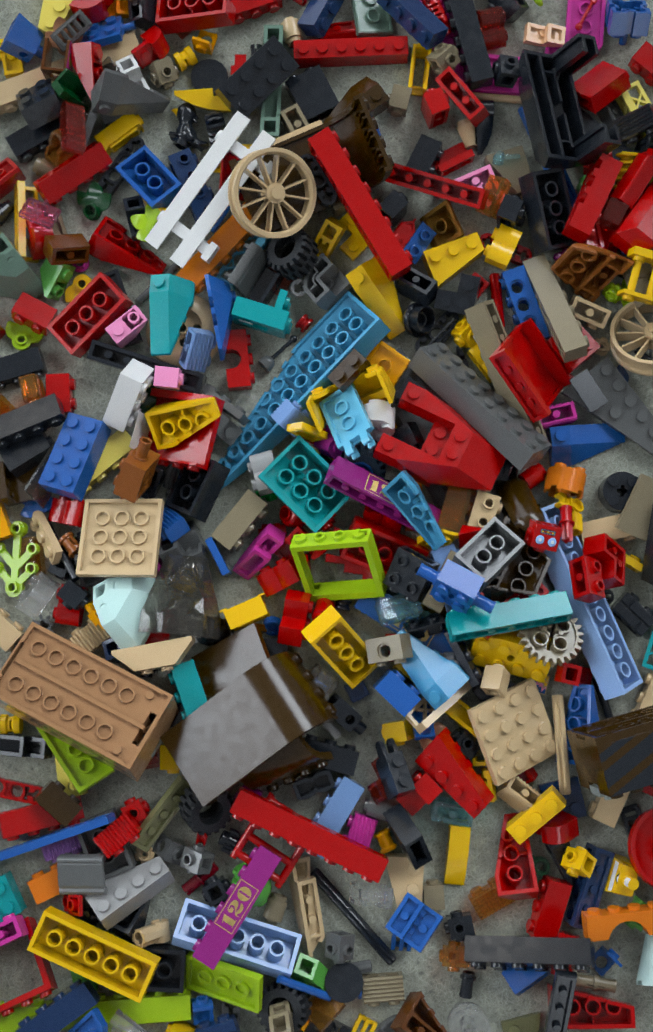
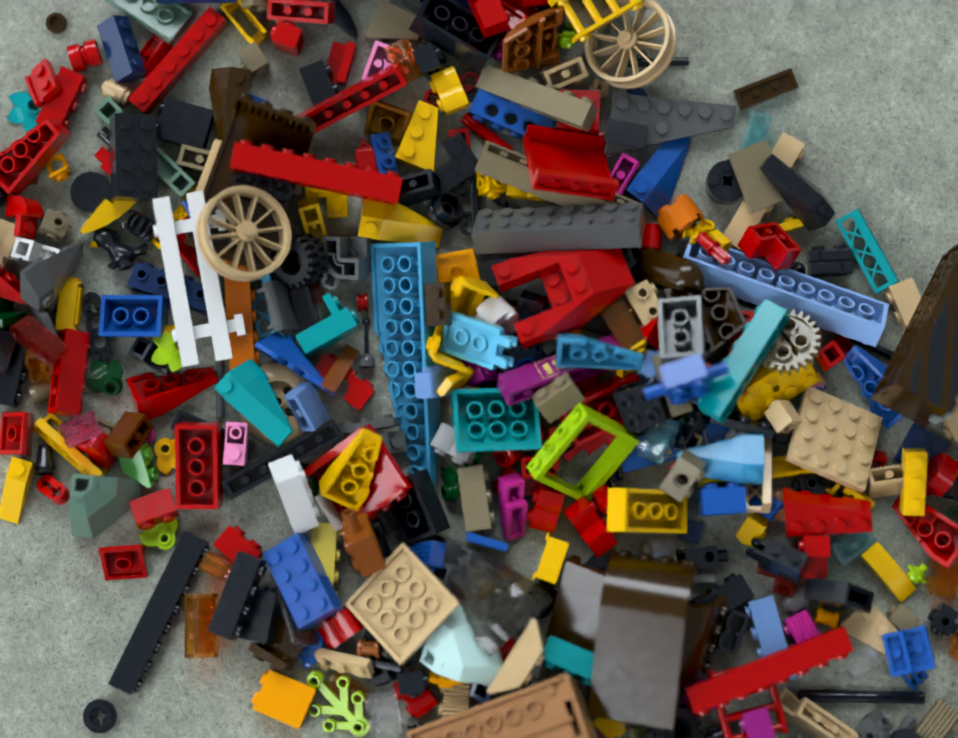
camera: 40 degrees left, 0 degrees up
bright pink brick [153,366,184,390] -> none
yellow wheel [172,45,198,72] -> none
blue tile [263,616,281,636] -> none
black brick [380,189,409,229] -> none
tan cone [456,118,477,149] -> none
clear light blue hand [492,151,520,166] -> none
red head [524,519,563,553] -> none
tan axle [552,694,571,795] -> none
red brick [568,555,606,604] -> none
none -> dark orange sticker [321,344,360,393]
none -> dark green plate [441,465,460,503]
none -> dark tan brick [531,372,585,423]
none -> lime plant [906,563,929,584]

